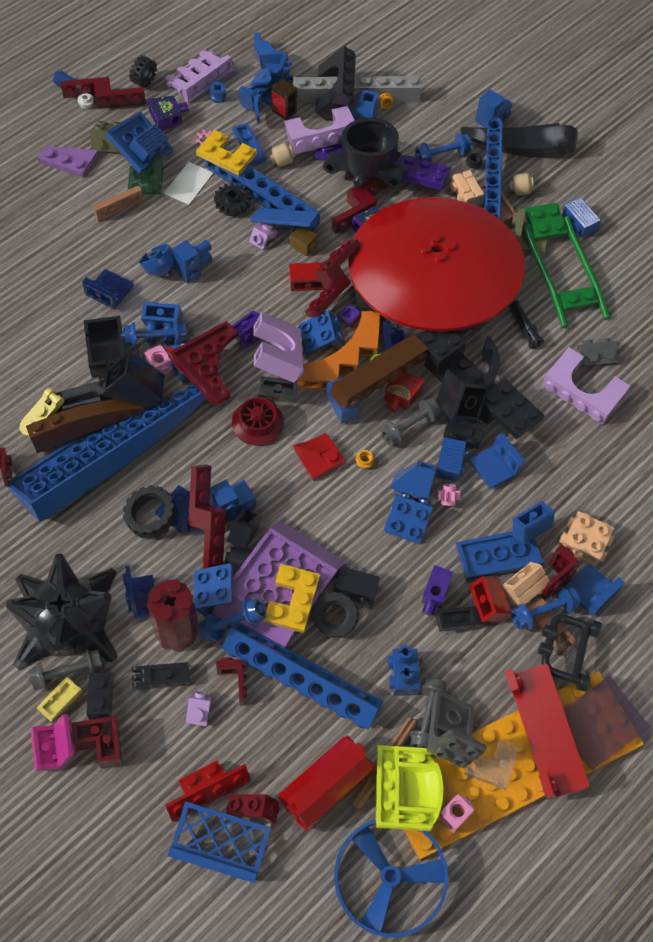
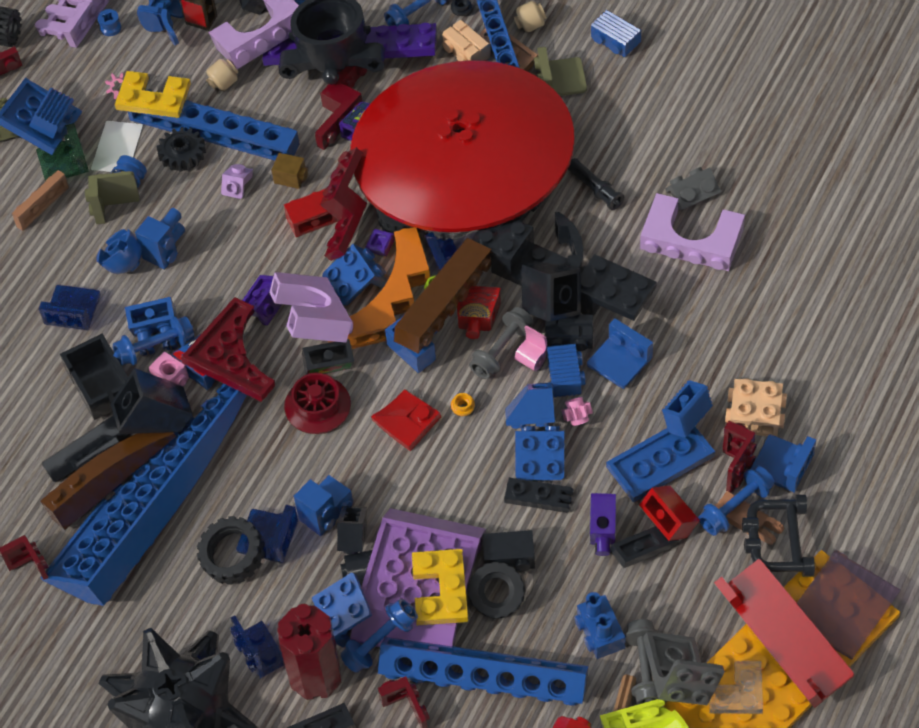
camera: 10 degrees left, 5 degrees down
light yellow plate [20,387,64,437] -> none
dark purple torso [147,96,189,131] -> none
dark red bracket [189,464,226,569] -> none
blue plate [232,123,266,166] -> none
blue slope [251,208,319,227] -> none
light nougat brick [502,562,550,606] -> none
green plate [522,203,610,328] -> none
none -> olive bracket [85,171,140,224]
none -> blue wheel [111,155,147,188]
none -> black hinge [504,477,574,513]
none -> bright pink panel [515,325,547,371]

